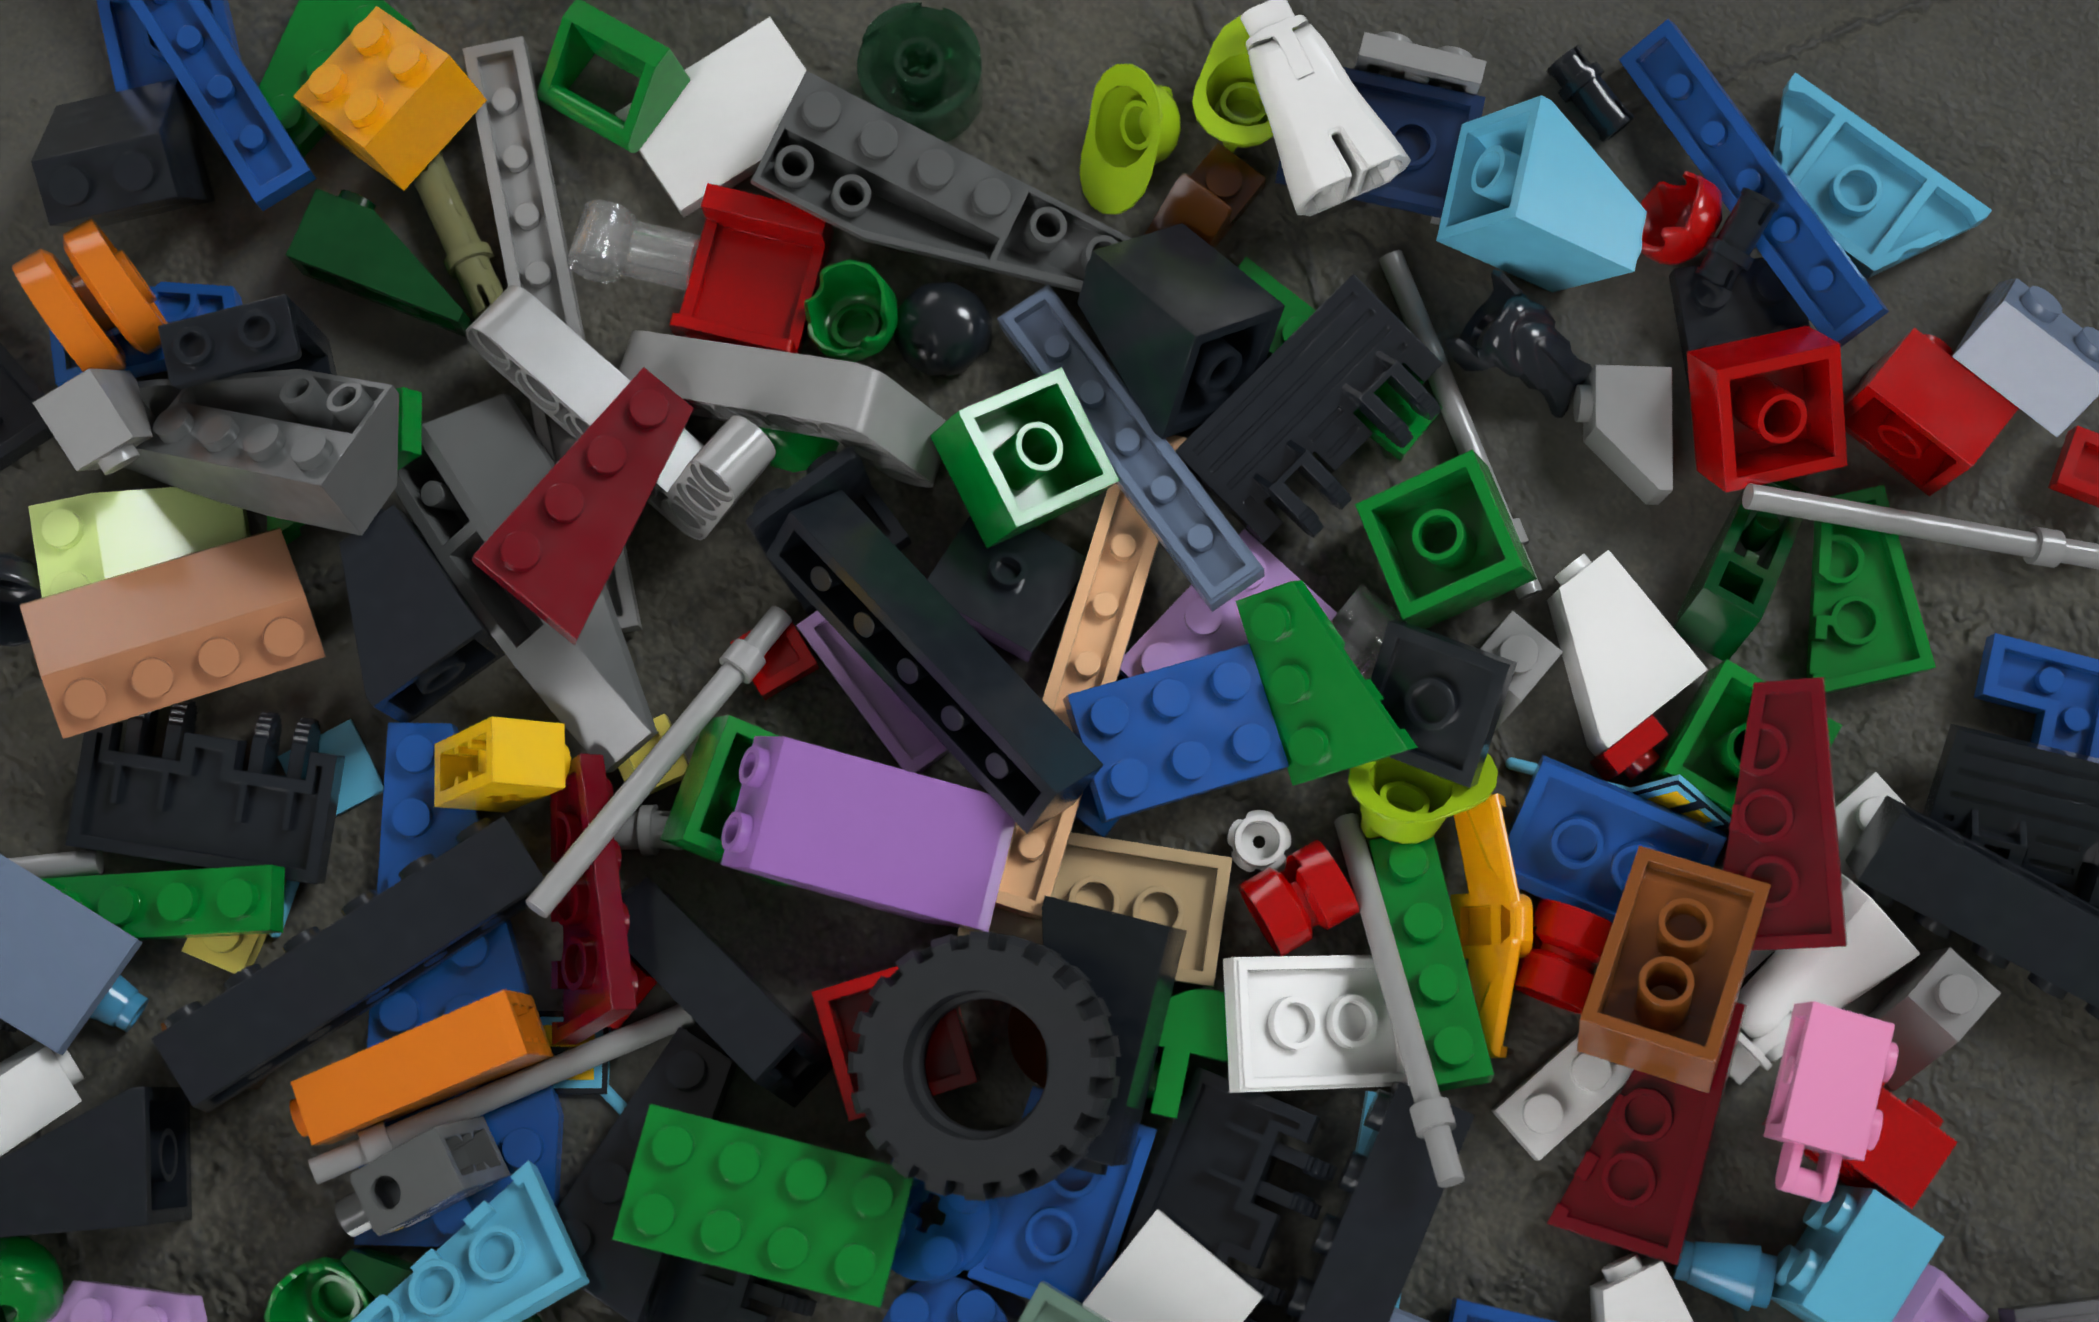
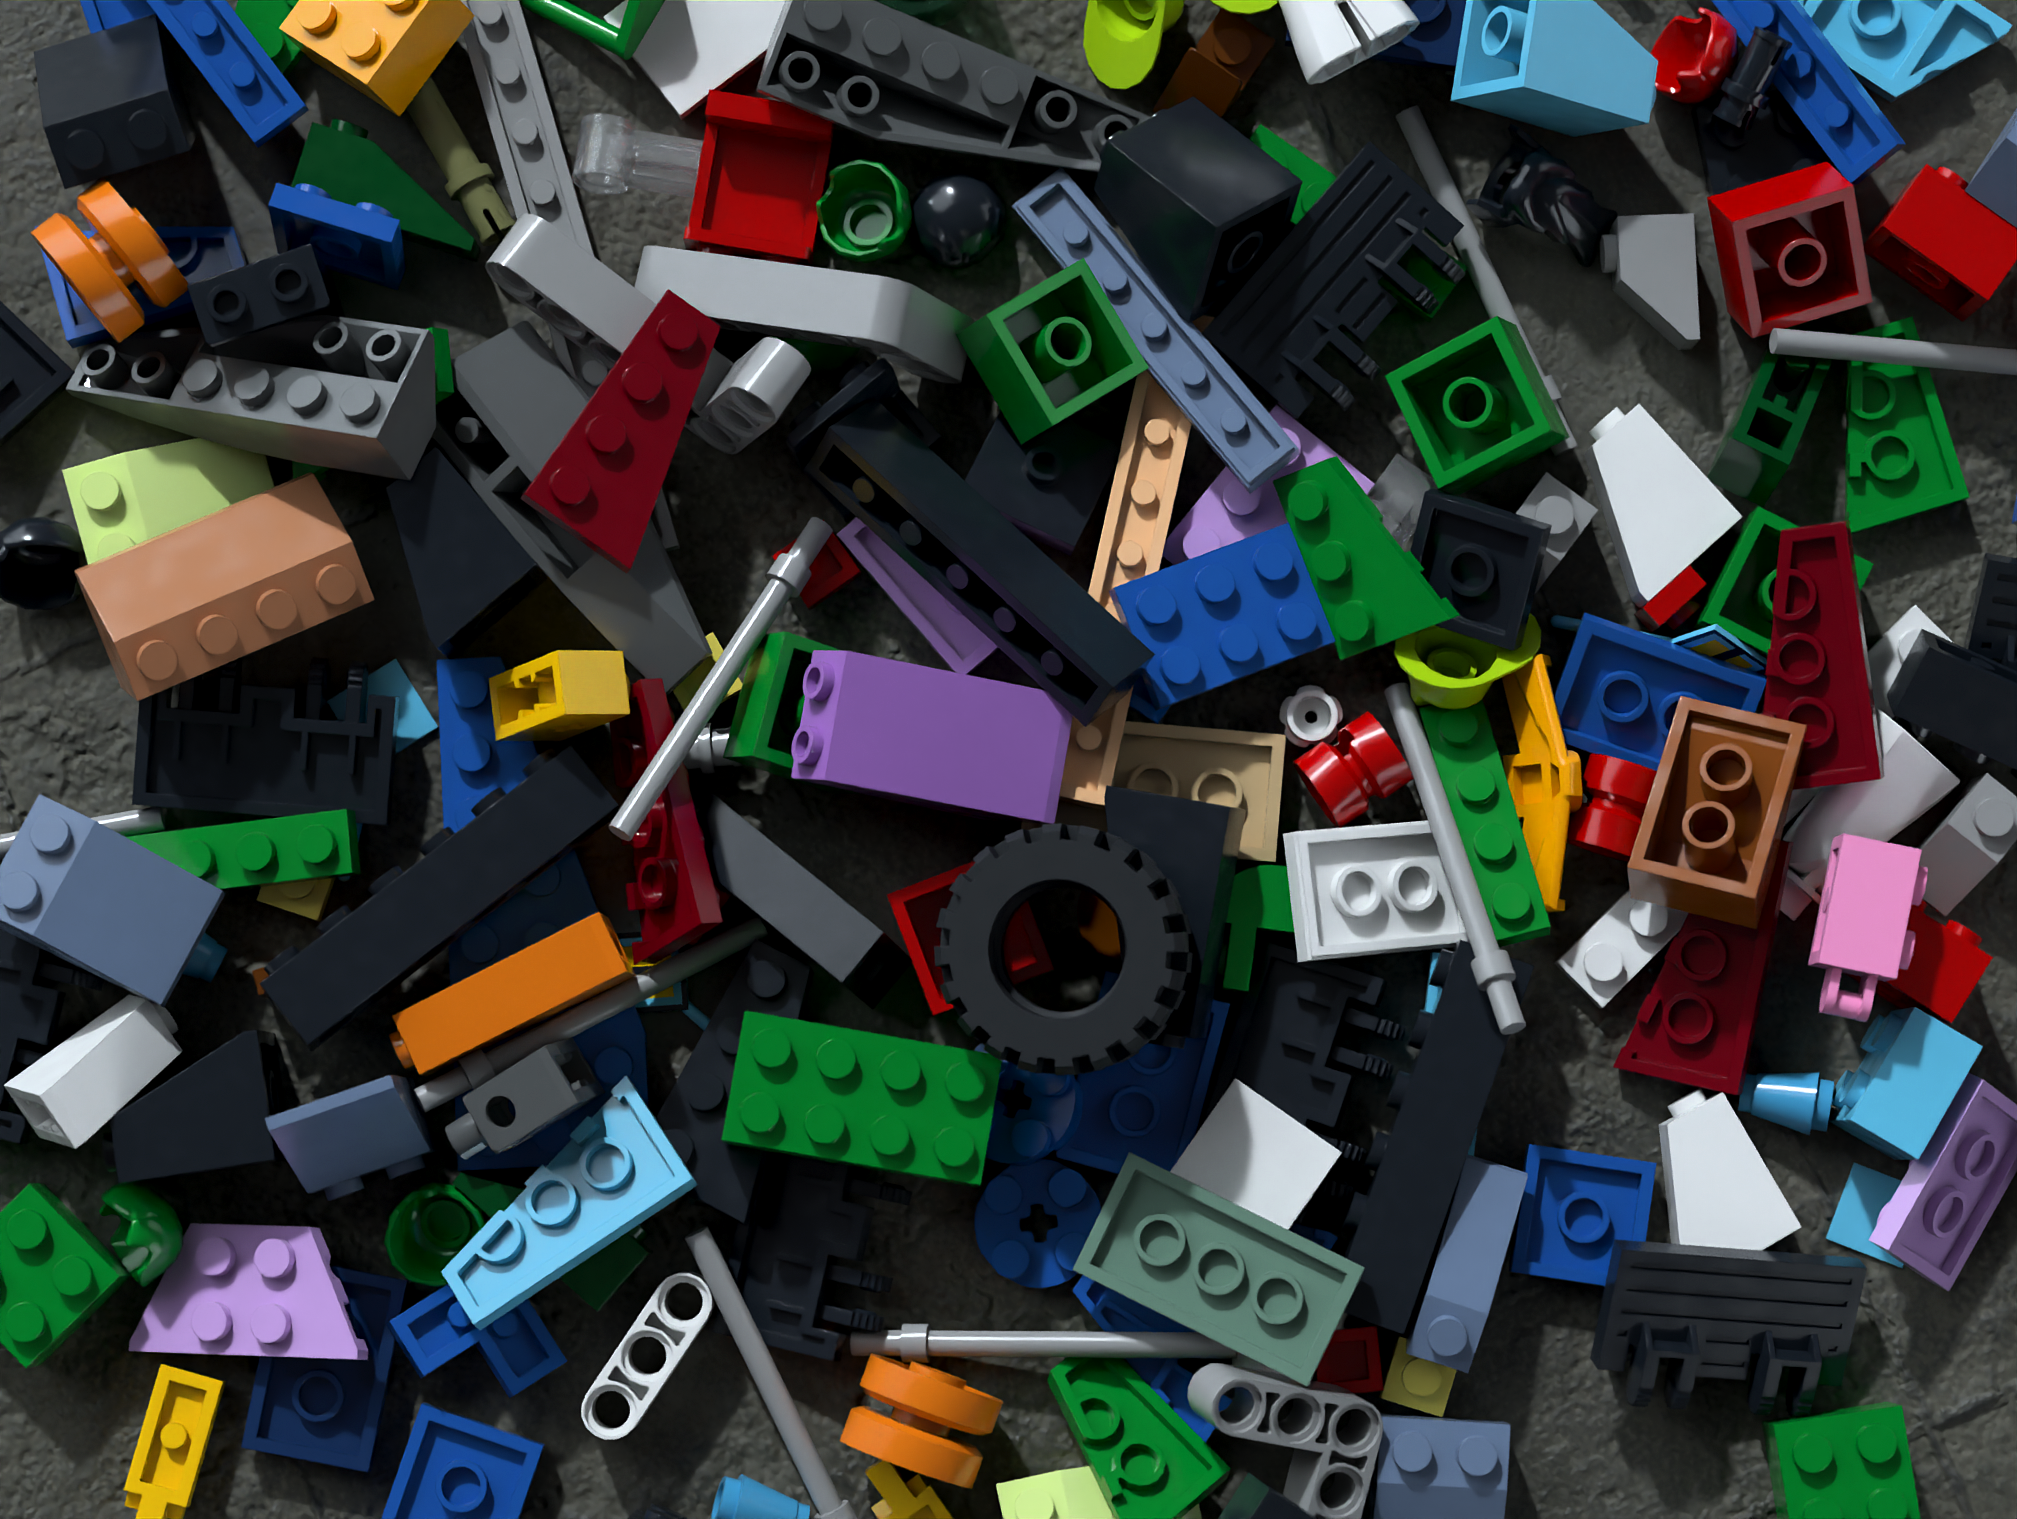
camera: 10 degrees left, 5 degrees up
light grey slope [33,368,153,475] -> none
none -> sand blue slope [265,1075,437,1201]
none -> blue plate [268,183,406,290]

